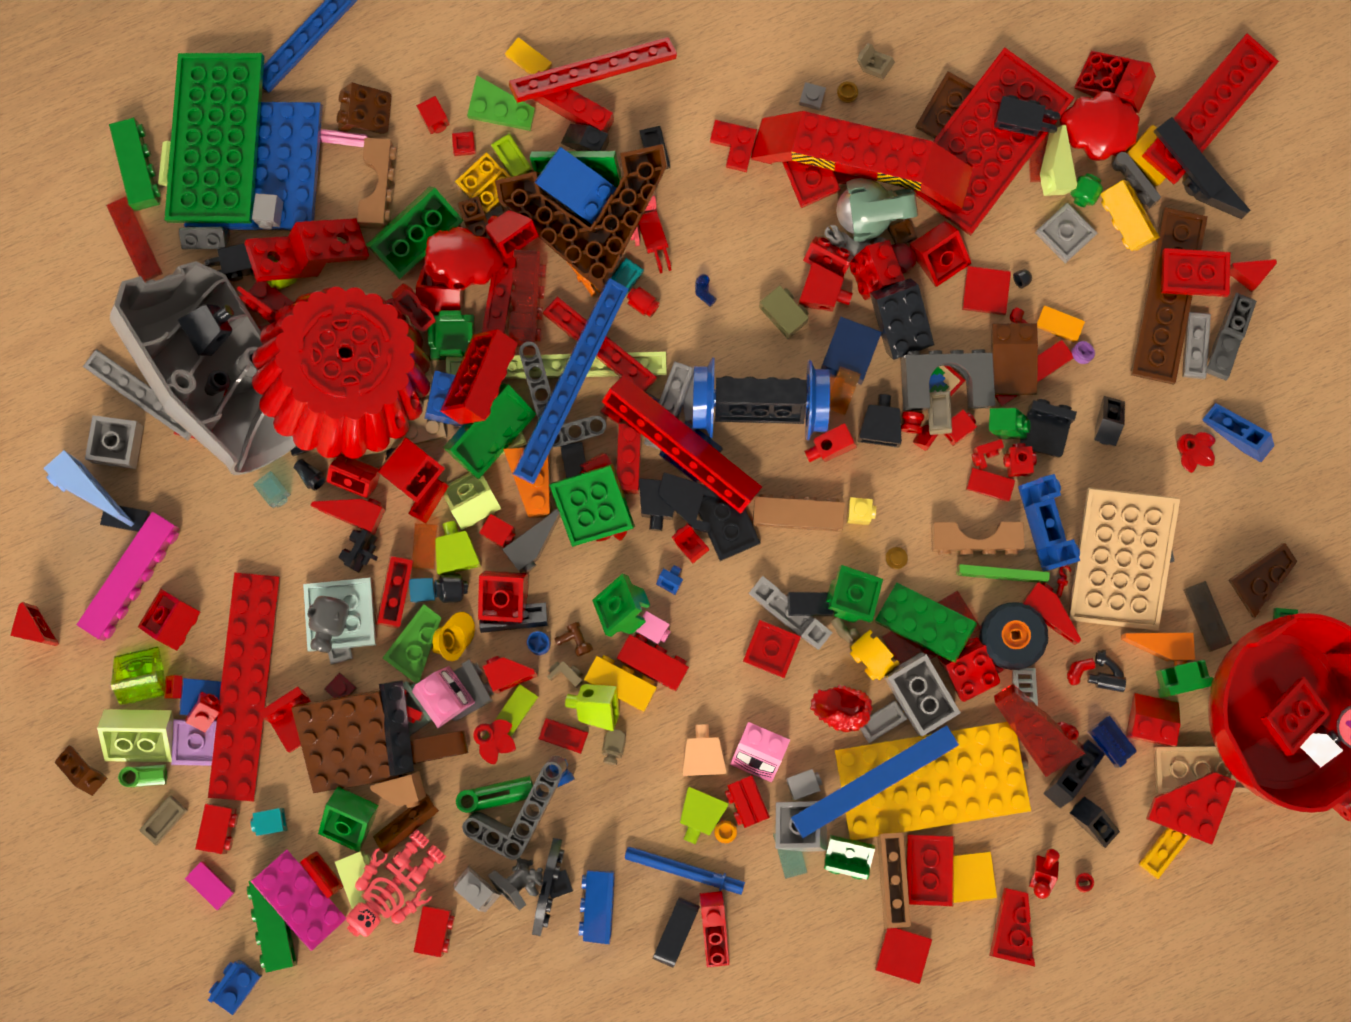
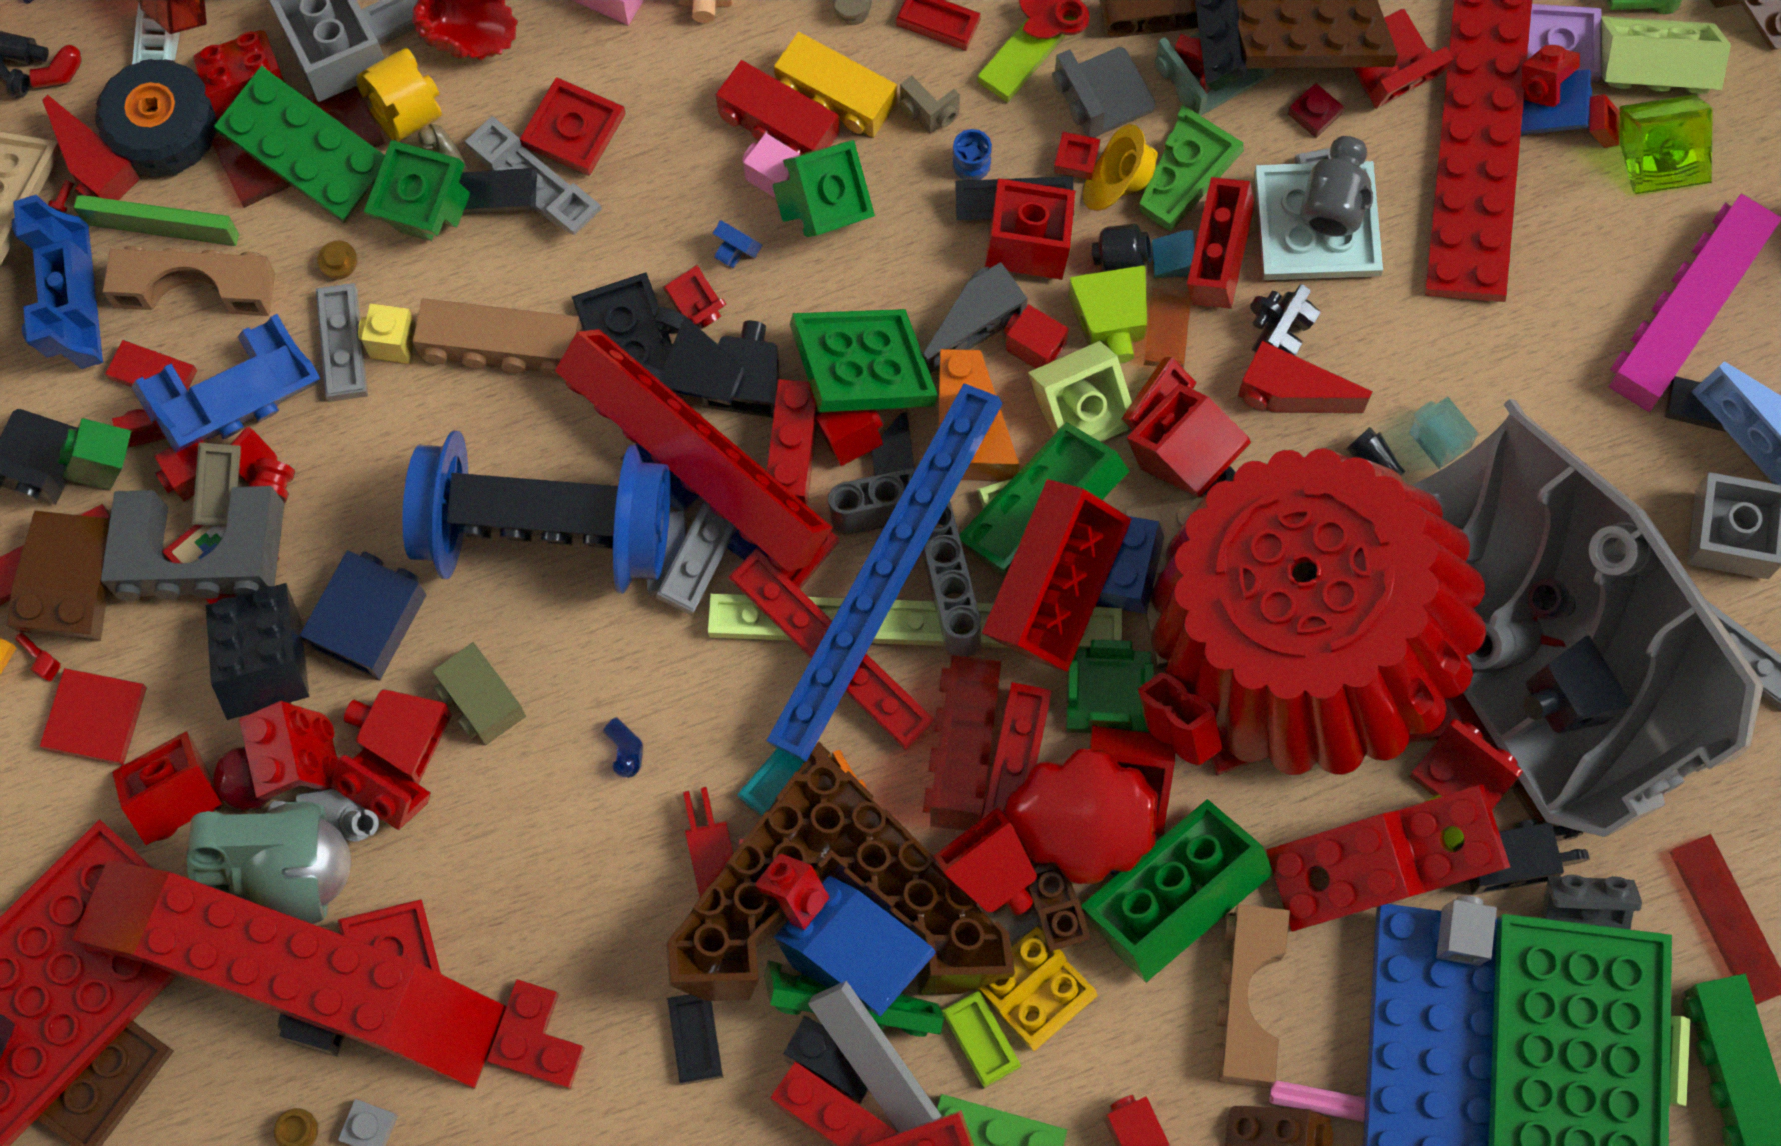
camera: 175 degrees left, 10 degrees down
red slope [138,589,201,651] -> none
red brick [326,453,380,498] -> none
bright pink slope [412,666,475,728] -> none
red tile [452,131,476,156] -> none
red slope [482,656,538,694] -> none
reddish brown piece [554,622,593,657] -> none
lime torso [565,684,620,731] -> none
red brick [627,286,660,318] -> none
red torso [804,423,857,462] -> none
clear orange tile [830,366,861,415] -> none
black torso [857,394,902,448] -> none
red brick [1003,443,1037,477] -> none
black hinge [1013,269,1032,289] -> none
none -> blue bracket [131,314,321,453]
none -> light grey tile [316,283,368,402]
none -> red bracket [755,854,830,930]
none -> light grey tile [808,980,942,1132]
none -> red plate [1054,132,1101,180]

